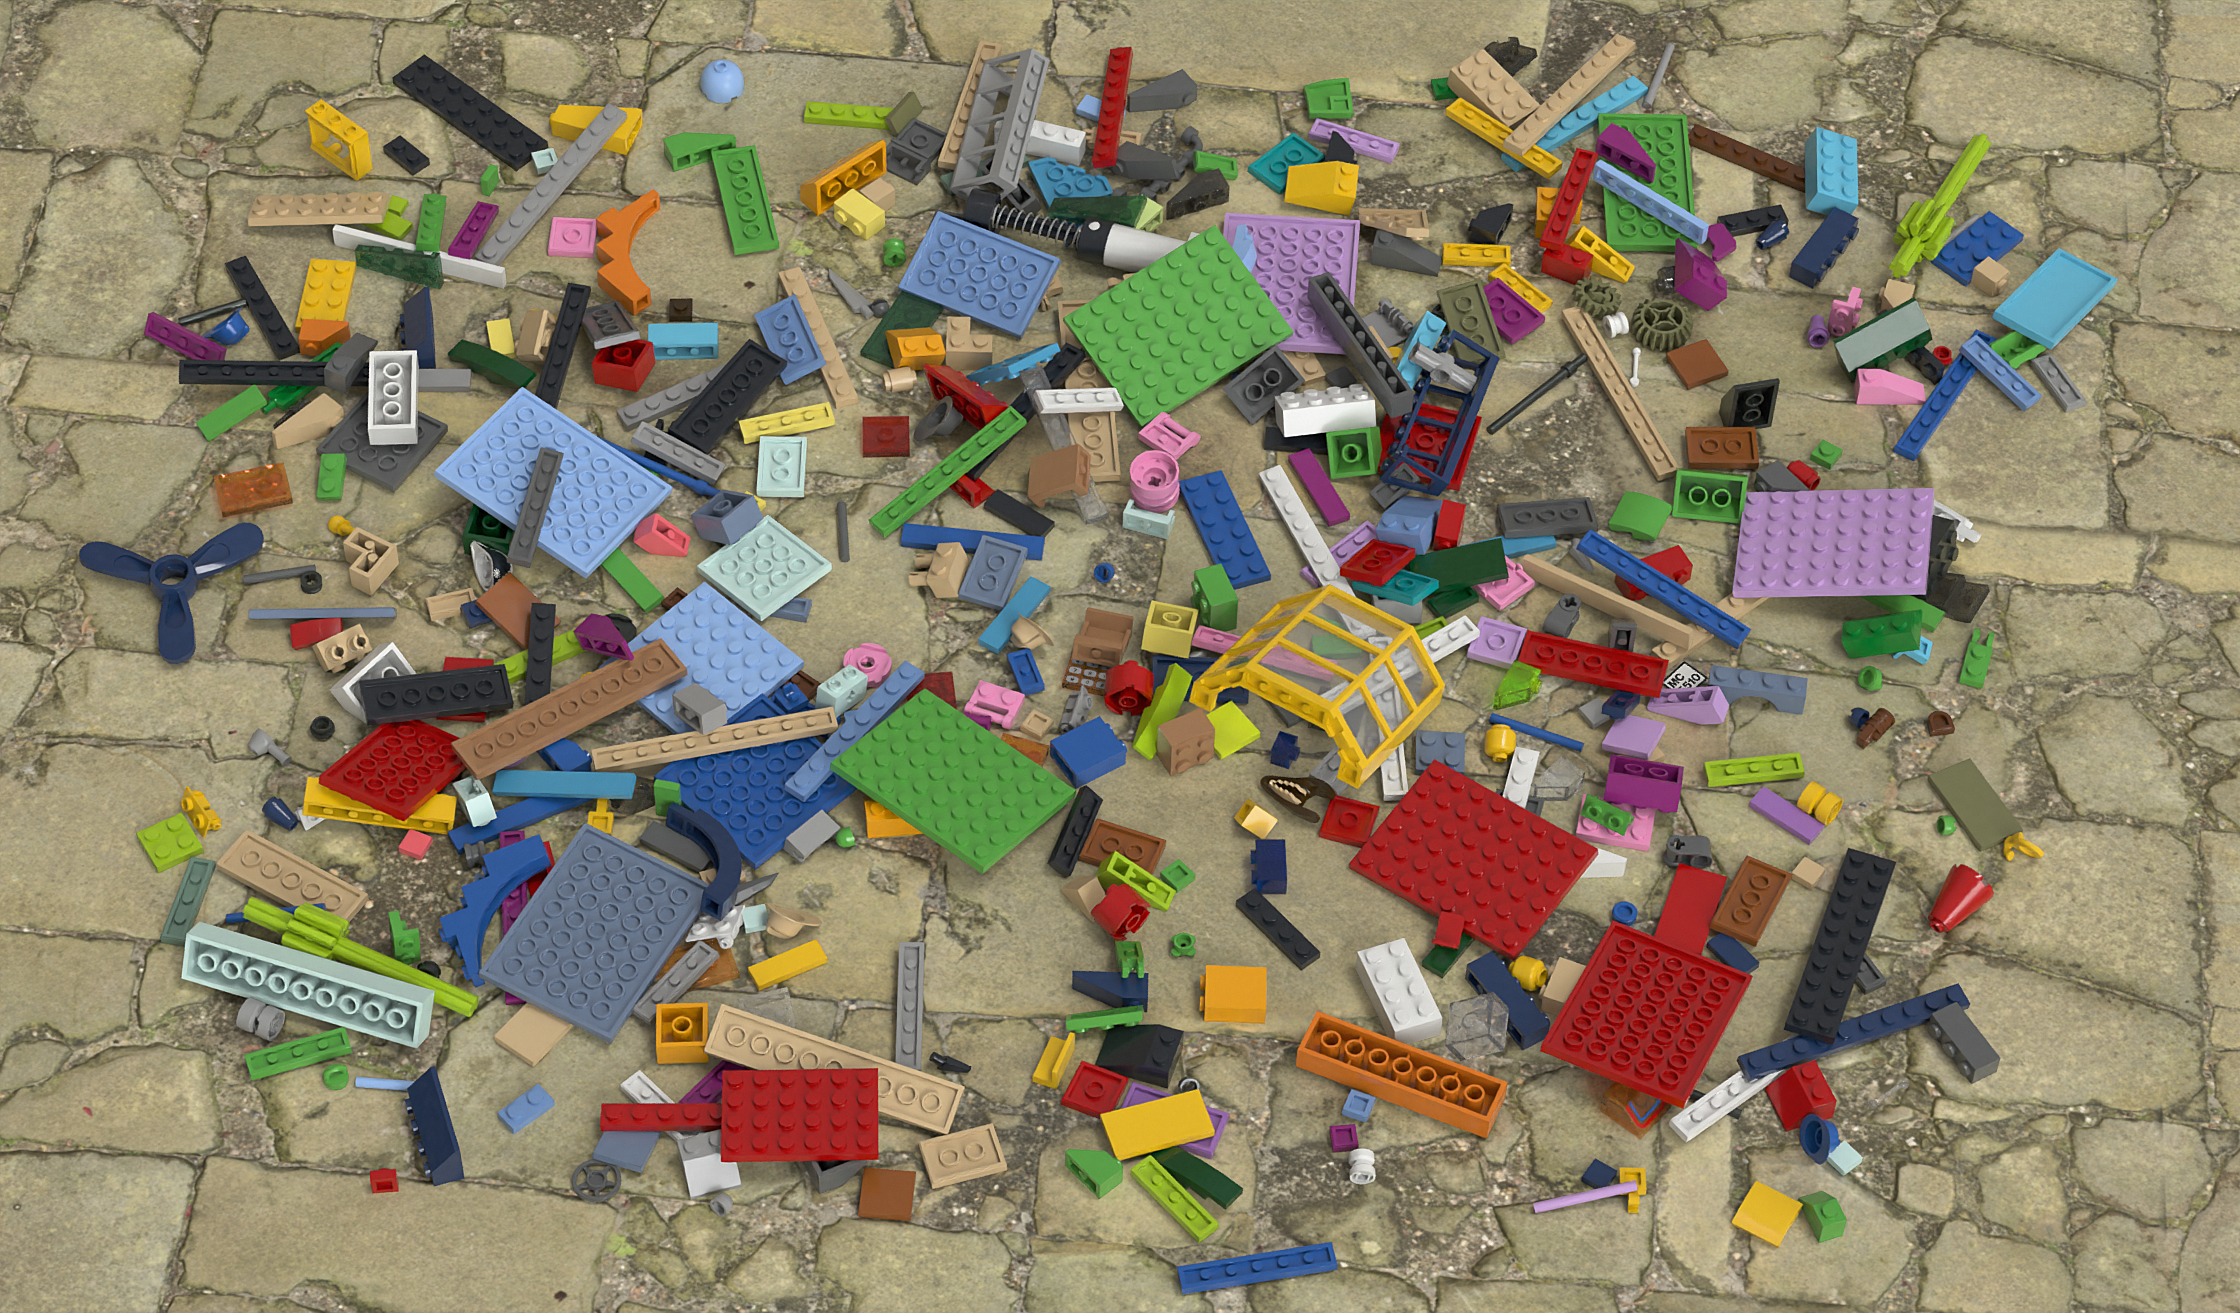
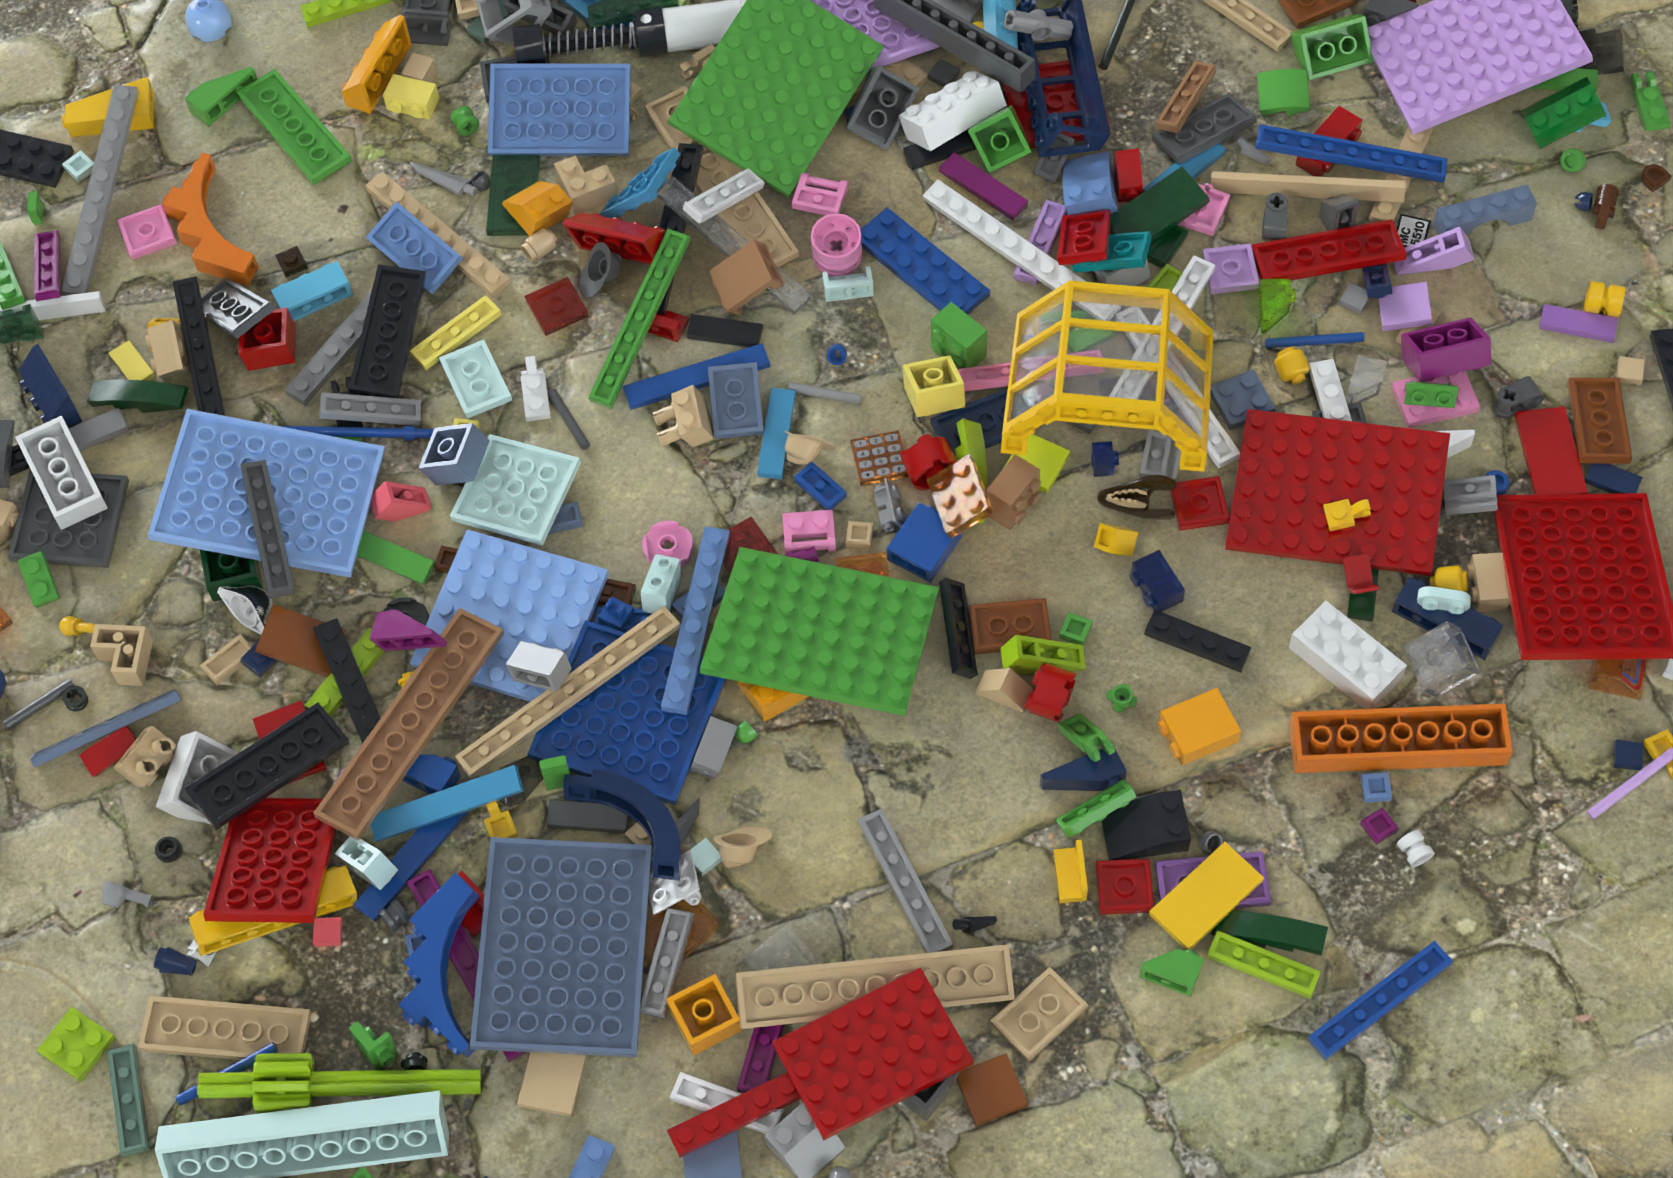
camera: 20 degrees left, 10 degrees up
yellow hinge [180,786,222,838] -> none
yellow tile [748,939,828,991] -> none
medium nougat panel [1072,607,1134,667] -> none
lime plate [1703,752,1805,787] -> none
none -> white hinge [520,356,551,422]
none -> light grey bar [788,382,862,405]
none -> clear orange plate [927,454,993,539]
none -> medium nougat tile [1156,61,1217,133]
none -> yellow plate [1323,499,1371,531]
none -> light aqua plate [1417,586,1471,614]
none -> light grey plate [1444,475,1498,516]

